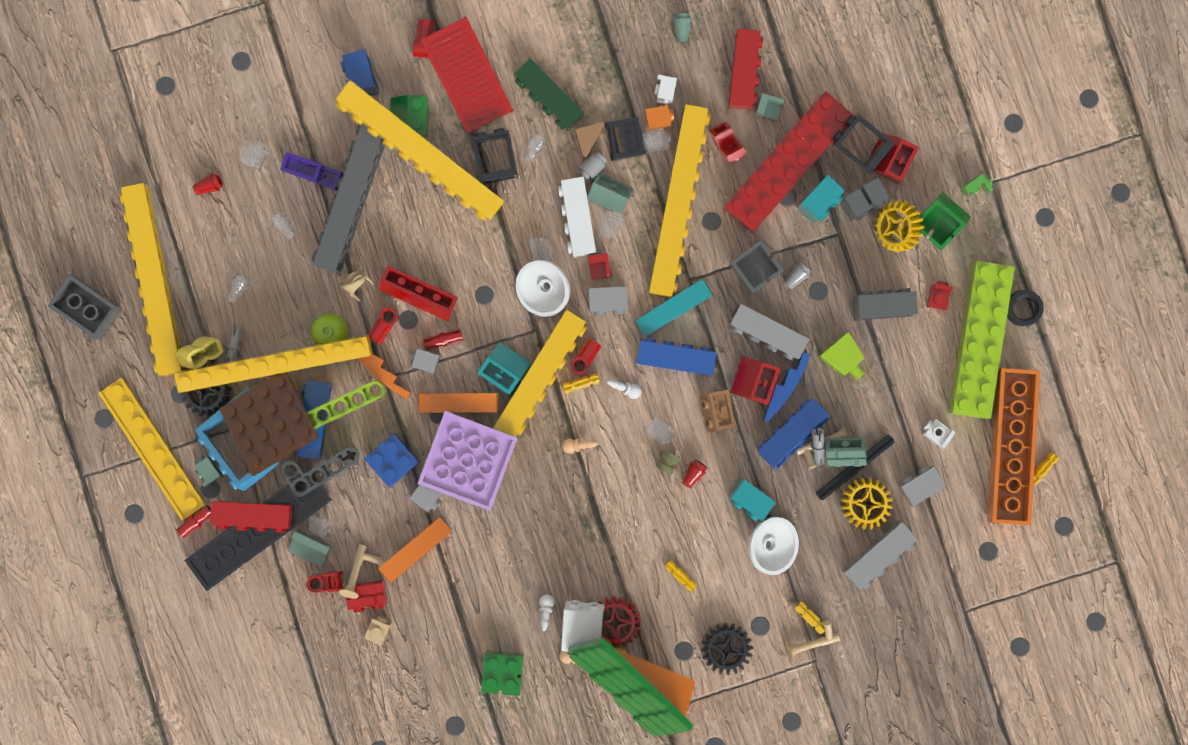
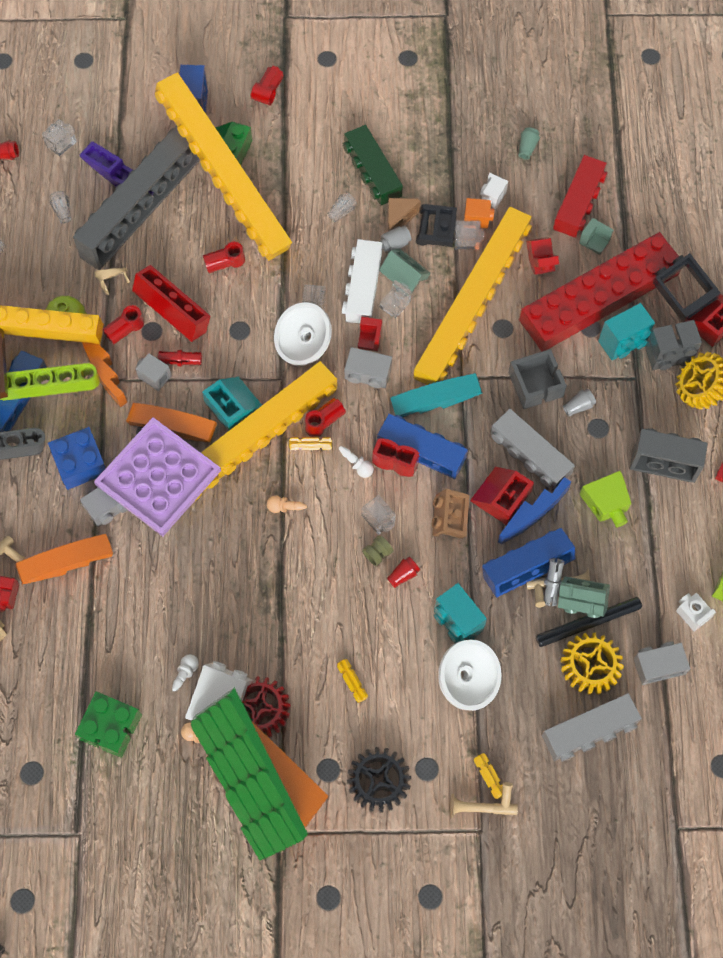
camera: 20 degrees right, 20 degrees down
red window [420,17,513,134] -> none
black window [471,128,519,185] -> none
none -> red piece [202,241,246,273]
none -> red brick [372,438,419,477]

